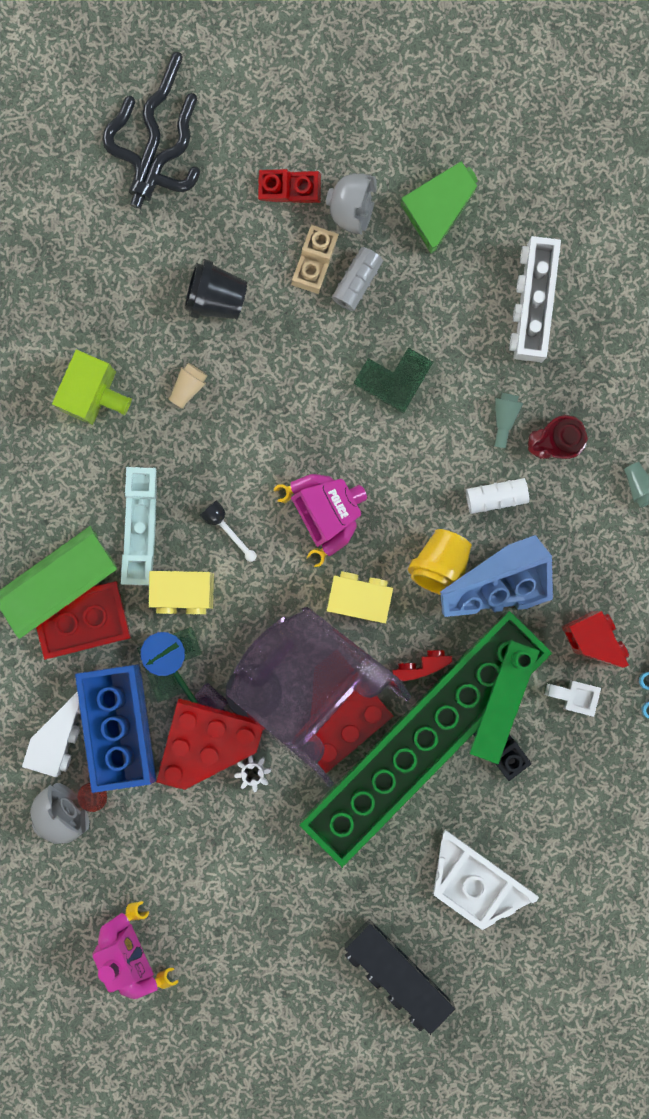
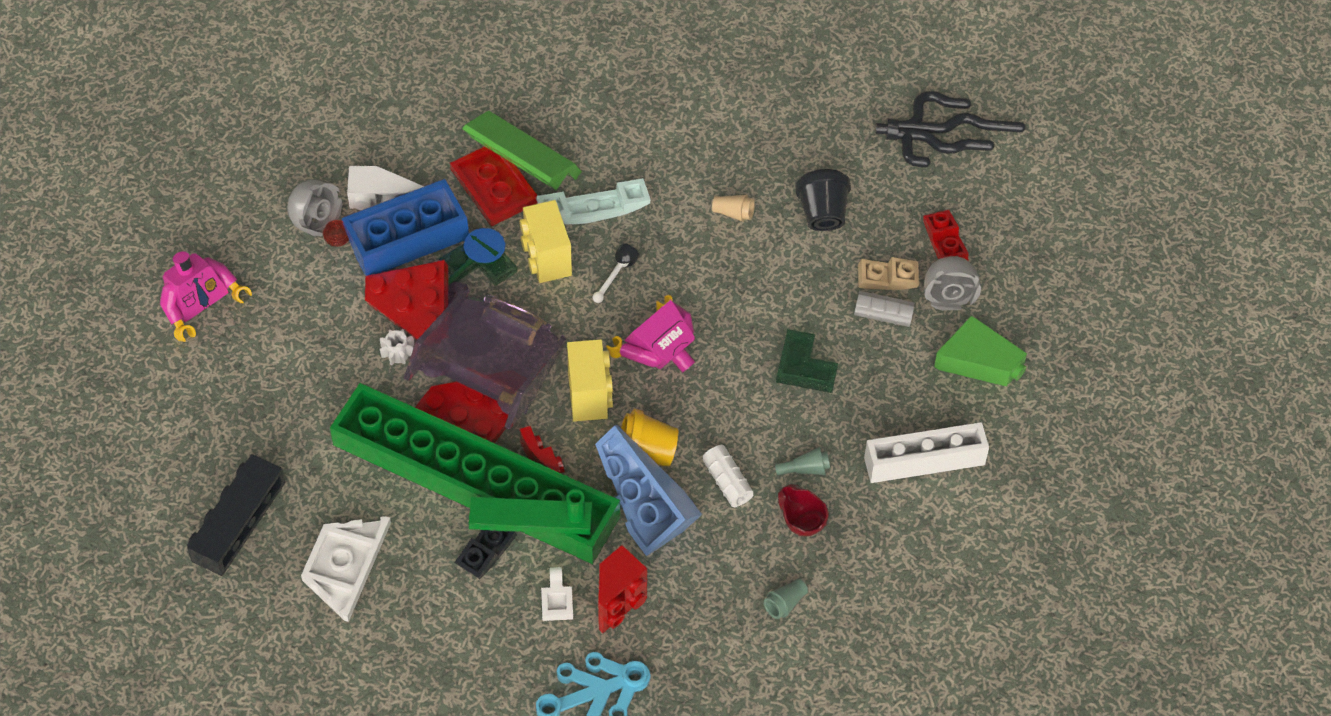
camera: 70 degrees right, 30 degrees down
lime brick [52,349,132,425] -> none

